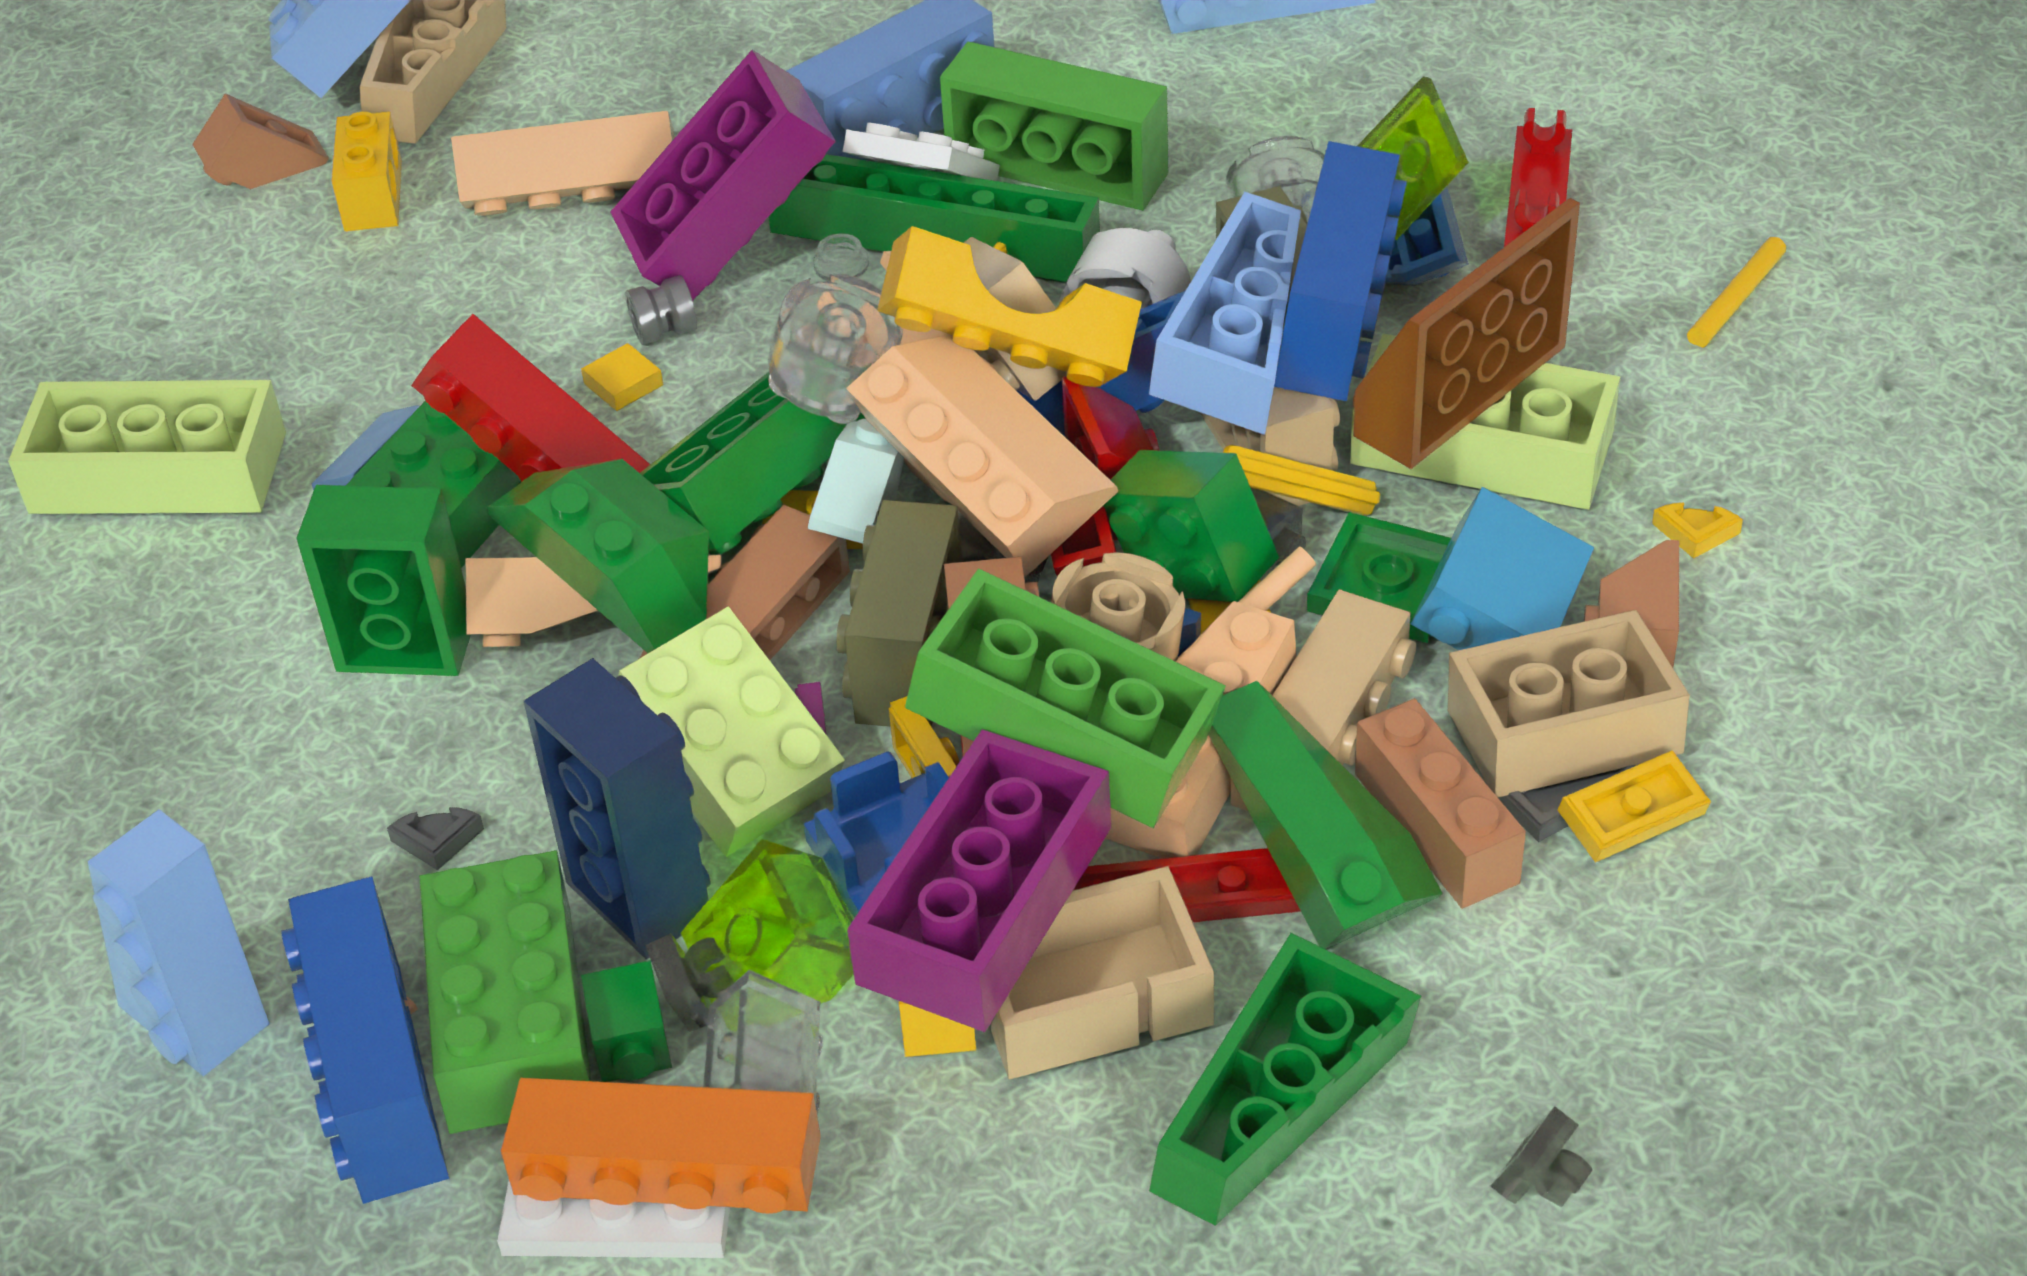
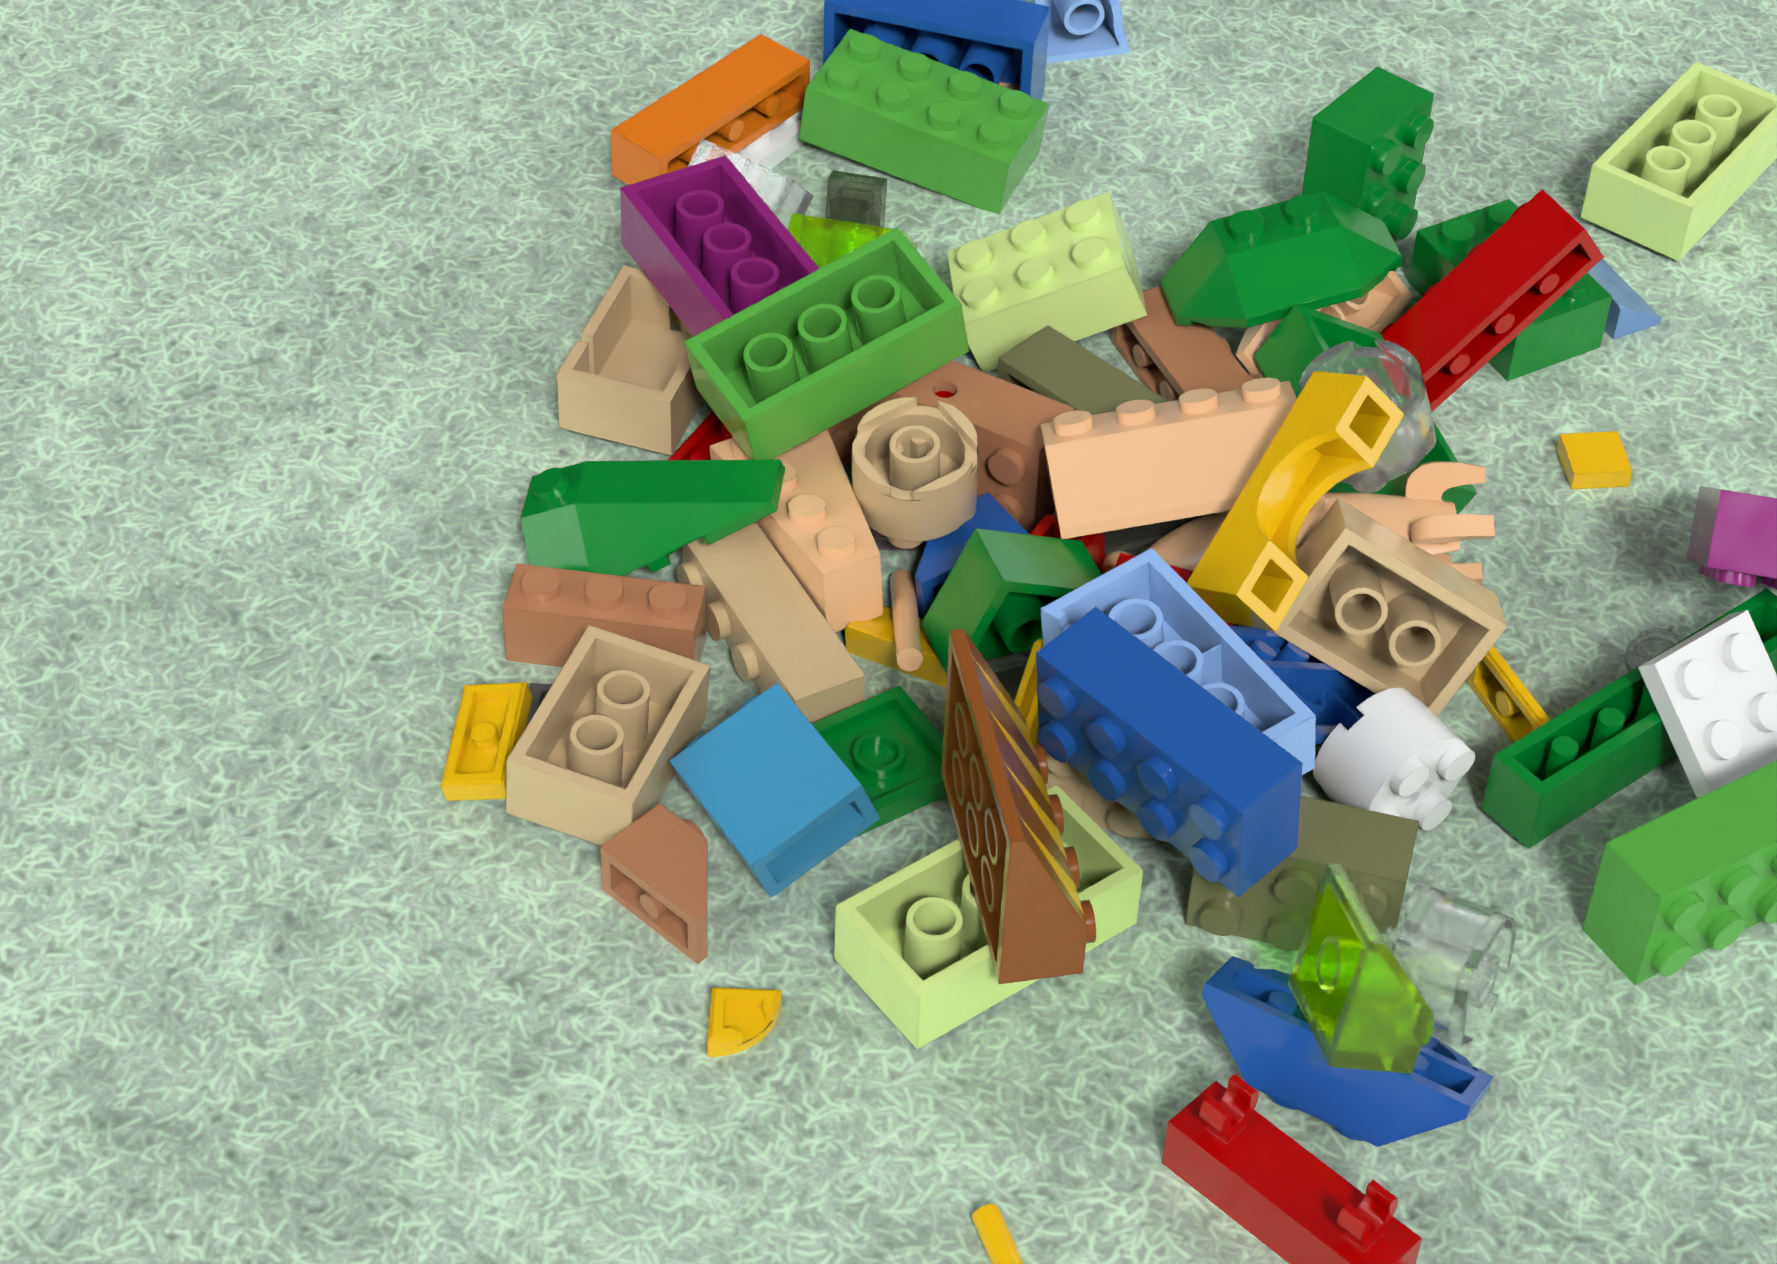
camera: 120 degrees right, 0 degrees up
dark grey tile [387,807,484,870] -> none
dark blue brick [523,658,712,960] -> none
green brick [581,960,672,1082] -> none
flat silver wheel [625,275,697,345] -> none
green wedge [1149,933,1421,1226] -> none
clear smoke tile [1490,1106,1593,1207] -> none

